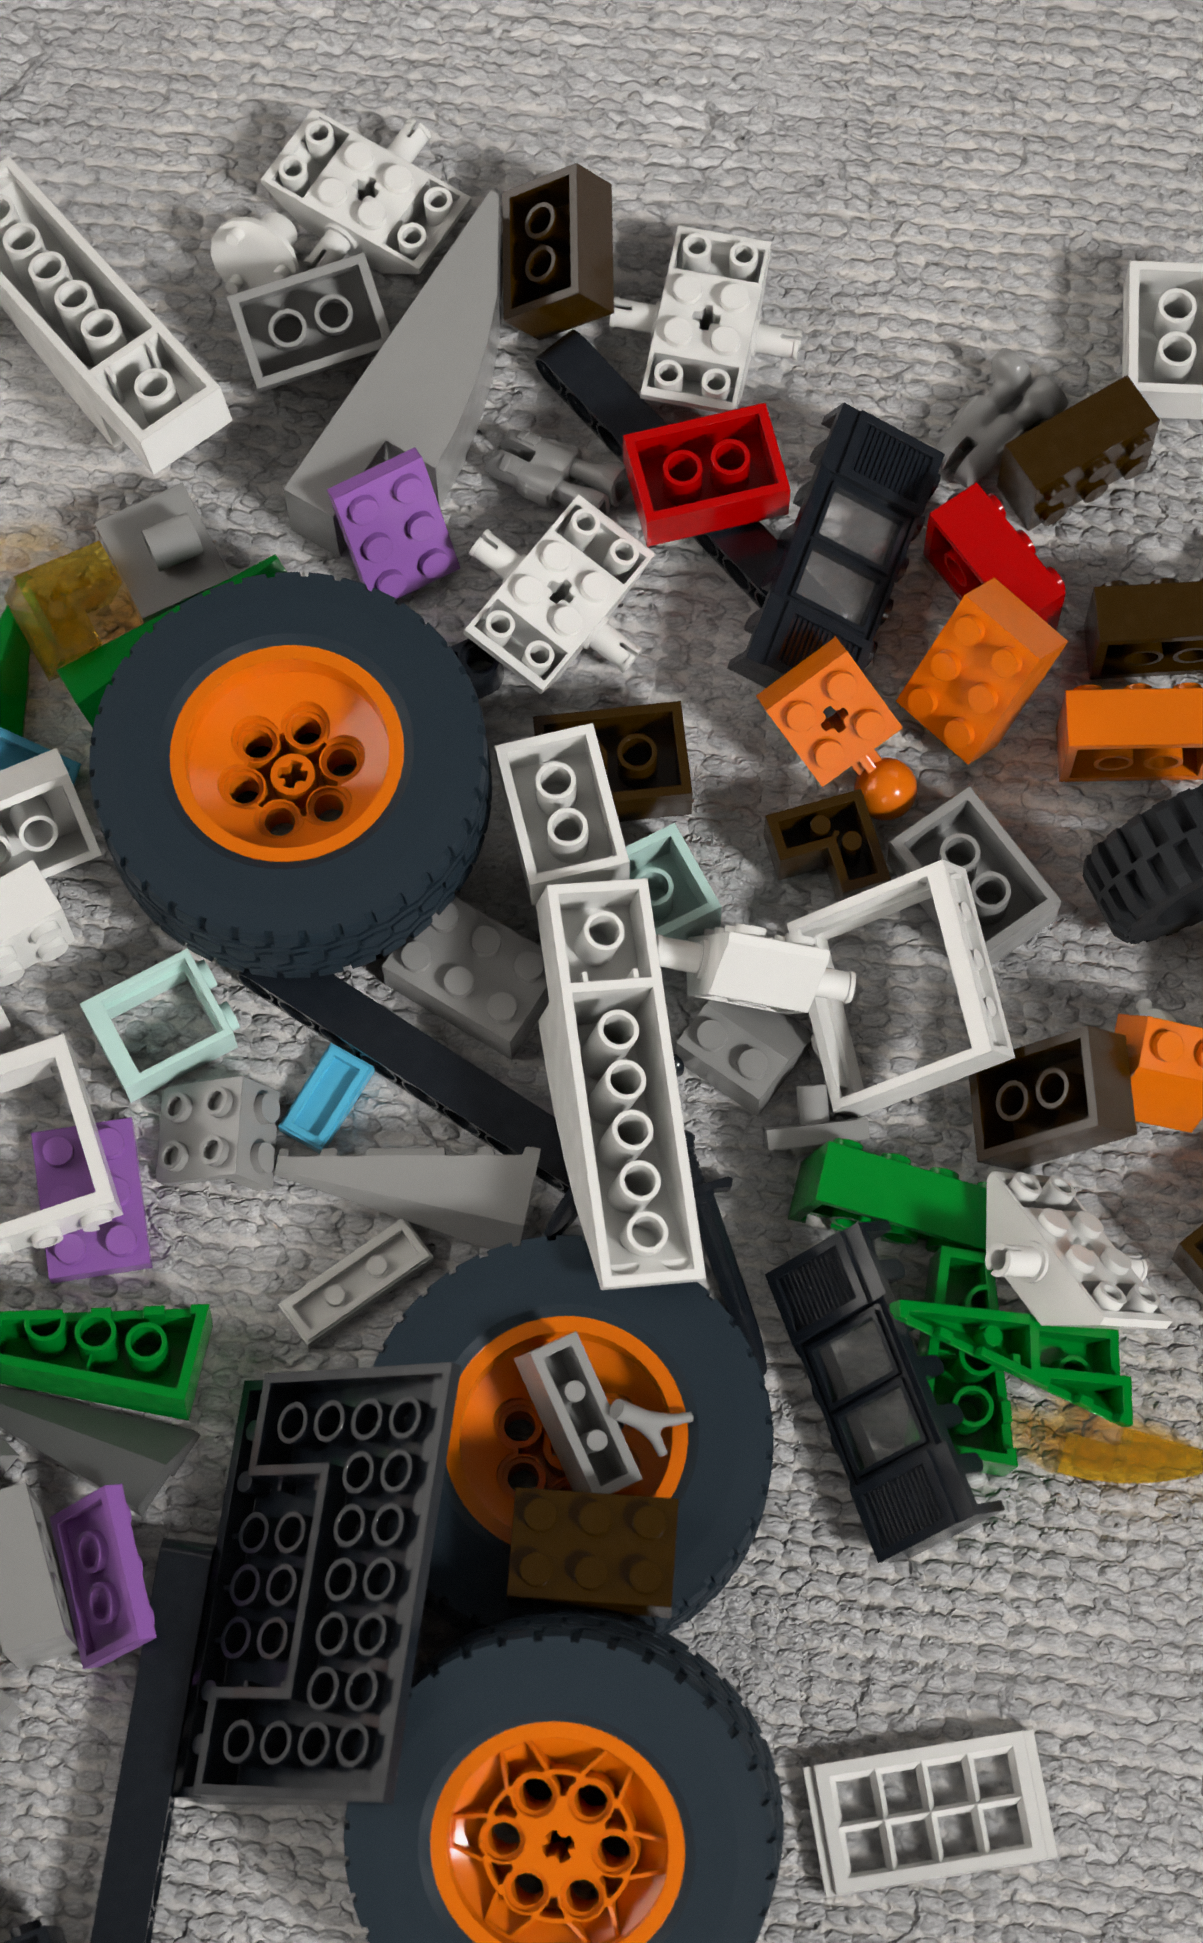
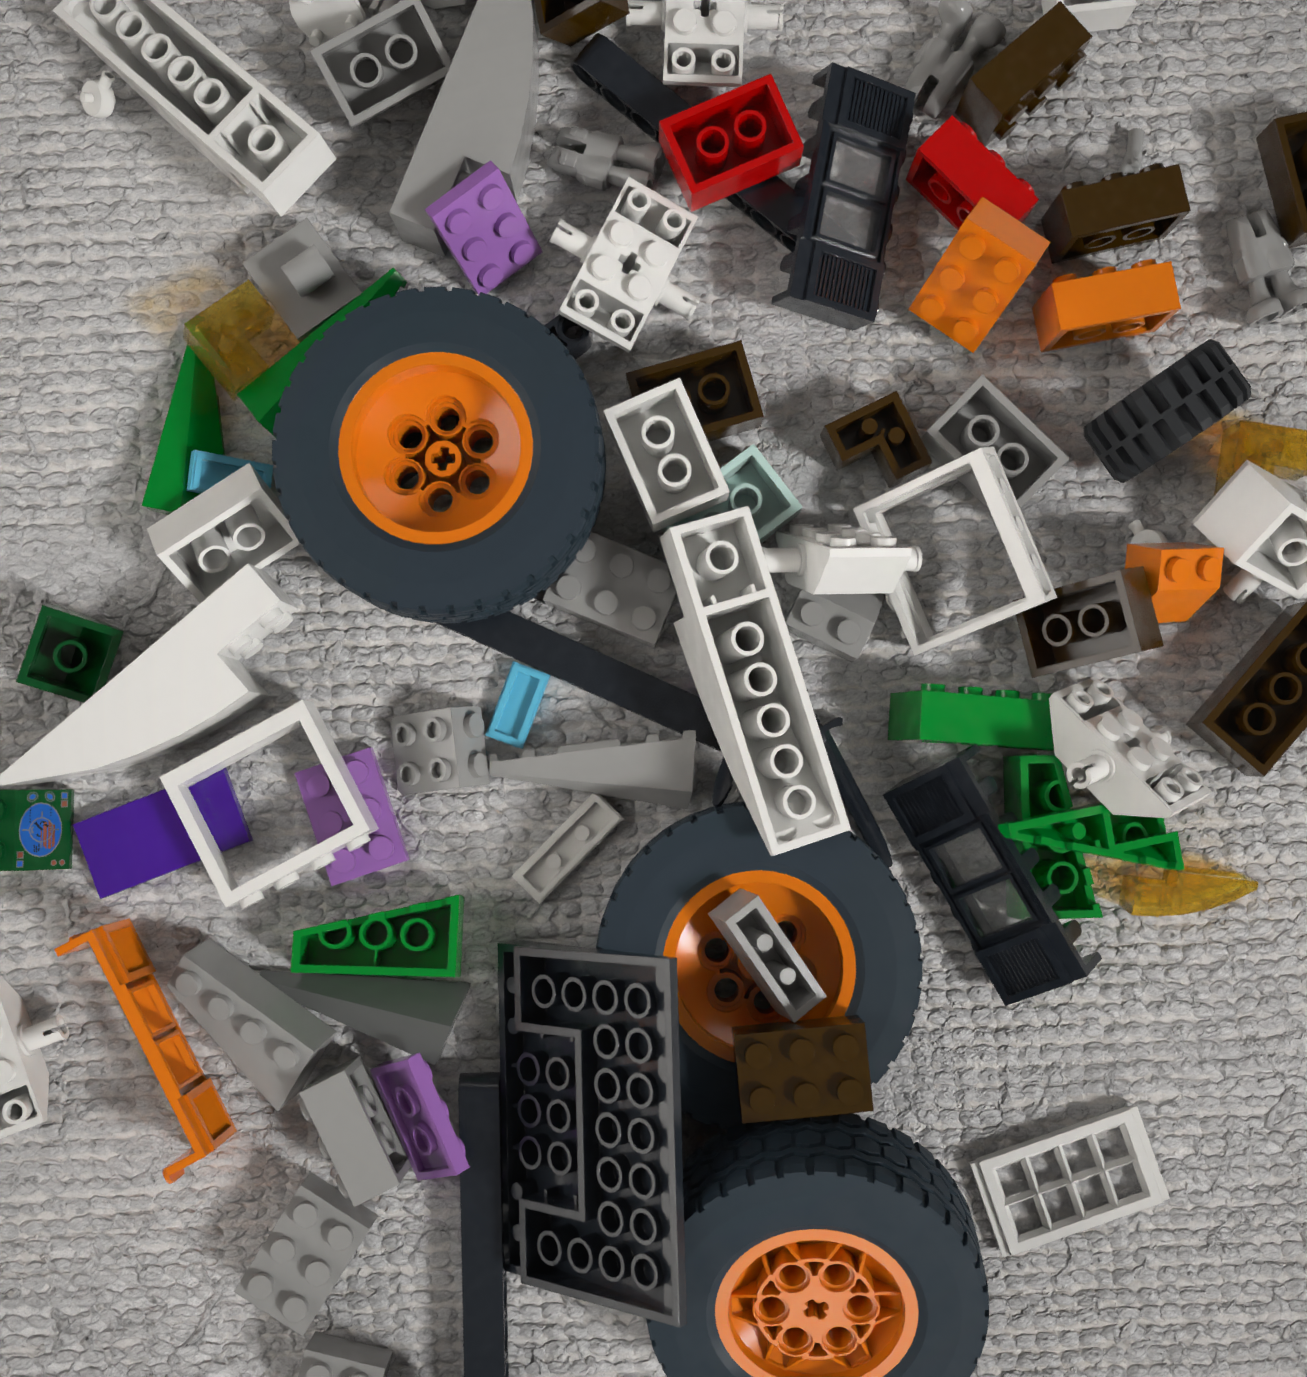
camera: 10 degrees left, 15 degrees up
light aqua window [80,948,240,1103] -> none
light grey bar [610,1399,693,1457] -> none
orange brick [756,637,917,821] -> none
light grey tile [763,1083,870,1150] -> none

